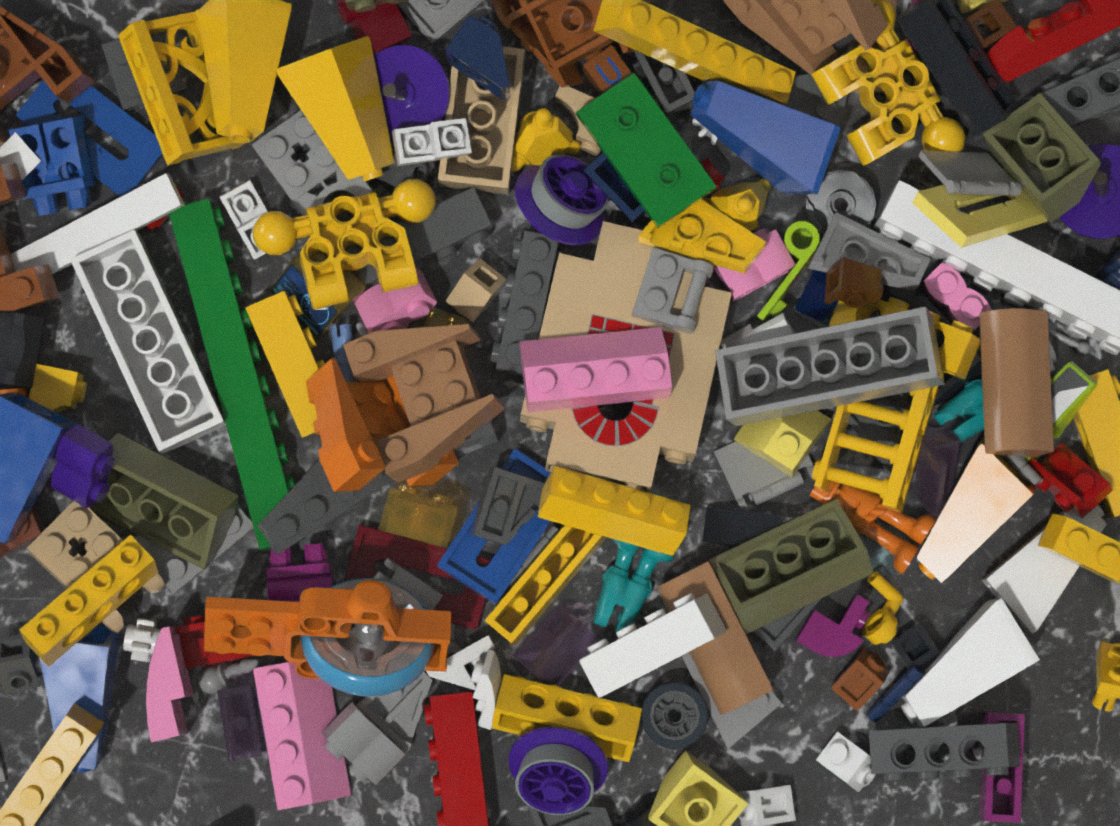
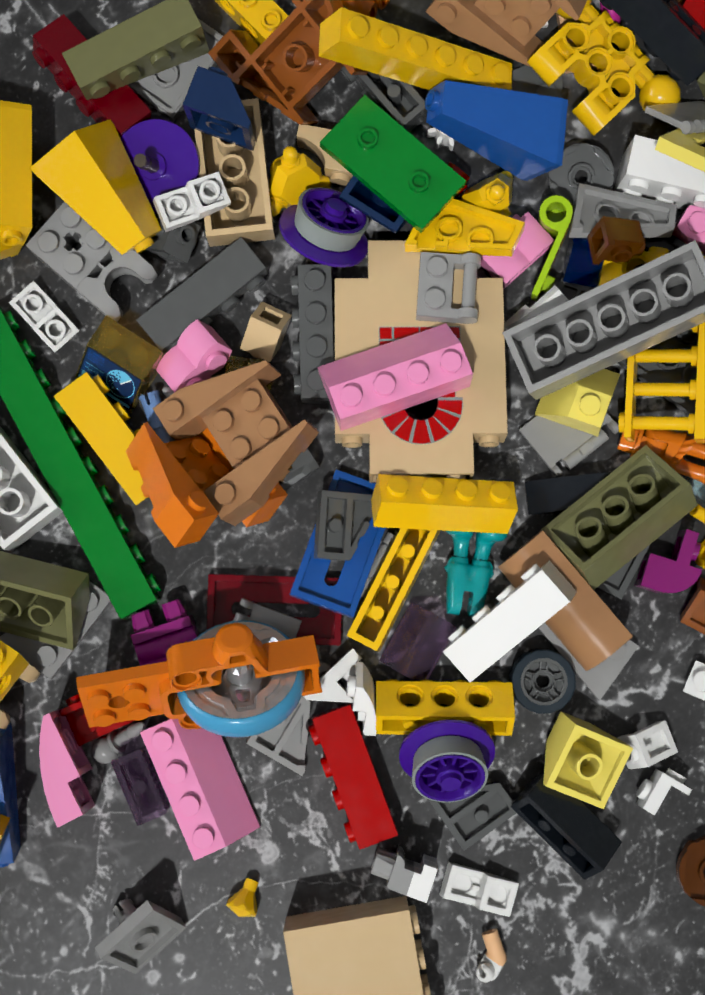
camera: 15 degrees left, 0 degrees up
white gear [123,618,161,662] -> none
yellow connector [252,179,436,310] -> none
dark grey wing [257,459,393,555] -> none
light grey brick [322,702,406,785] -> none
clear yellow brick [378,484,460,549] -> none
dark orange brick [583,45,632,95] -> none

